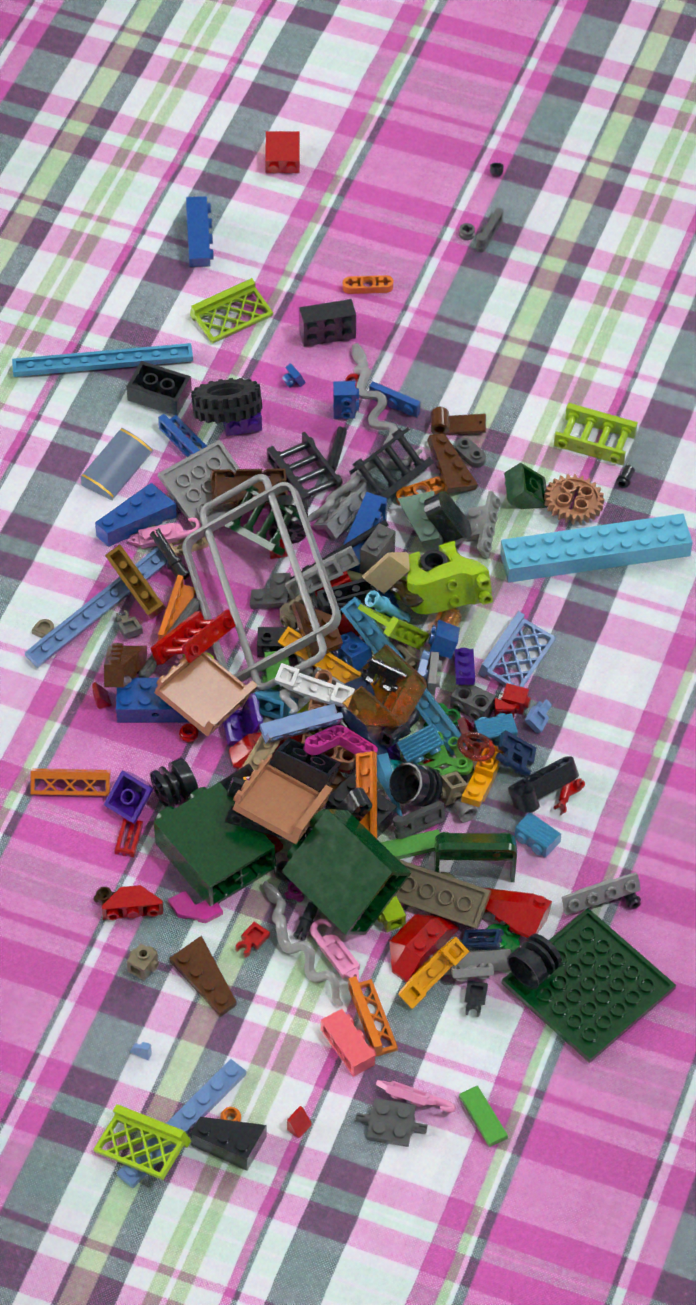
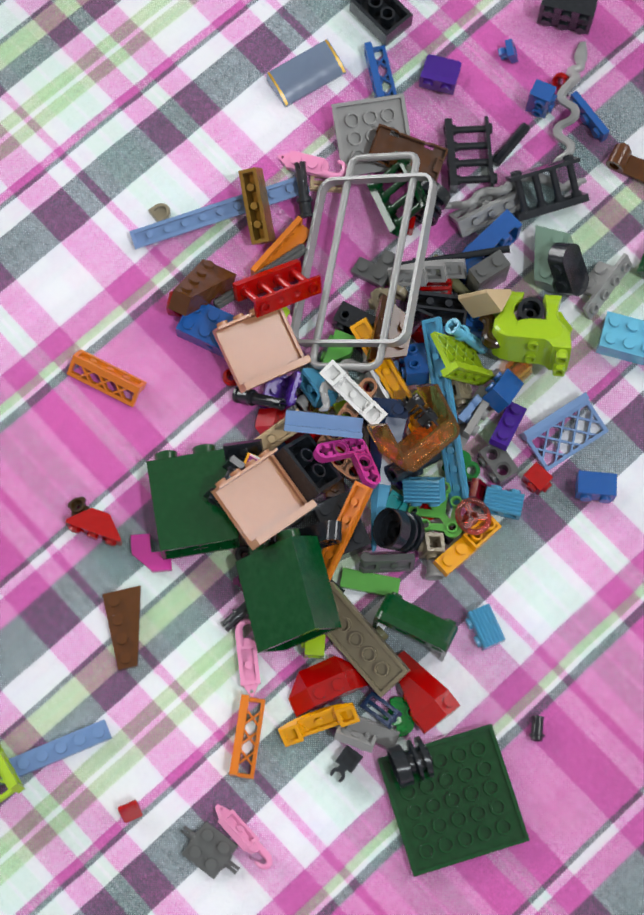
camera: 25 degrees right, 20 degrees up
blue wedge [95,483,177,547] -> none
dark purple slope [104,770,153,824] -> none
red tile [114,818,143,858] -> none
dark grey plate [116,610,143,639] -> none
dark tan brick [127,943,159,981] -> none
medium blue tile [130,1042,152,1061] -> none
black wheel [150,757,198,808] -> none
black wedge [190,1117,267,1171] -> none
black tyre [191,378,263,424] -> none
orange plate [220,1107,241,1122] -> none
red plate [235,921,270,958] -> none
light grey animal [262,881,343,1006] -> none
coral brick [321,1009,376,1077] -> none
orange beam [396,477,445,506] -> none
reddish brown wing [427,433,478,493] -> none
dark grey plate [455,438,486,468] -> none
bright green tile [459,1085,508,1147] -> none
red slope [494,698,515,718] -> none
dark blue plate [495,730,537,777] -> none
black beam [508,756,579,813] -> none
medium blue plate [524,699,552,733] -> none
red arm [553,778,585,815] -> none
light grey bracket [562,872,641,915] -> none
none -> black pin [232,387,286,411]
none -> blue brick [575,470,617,503]

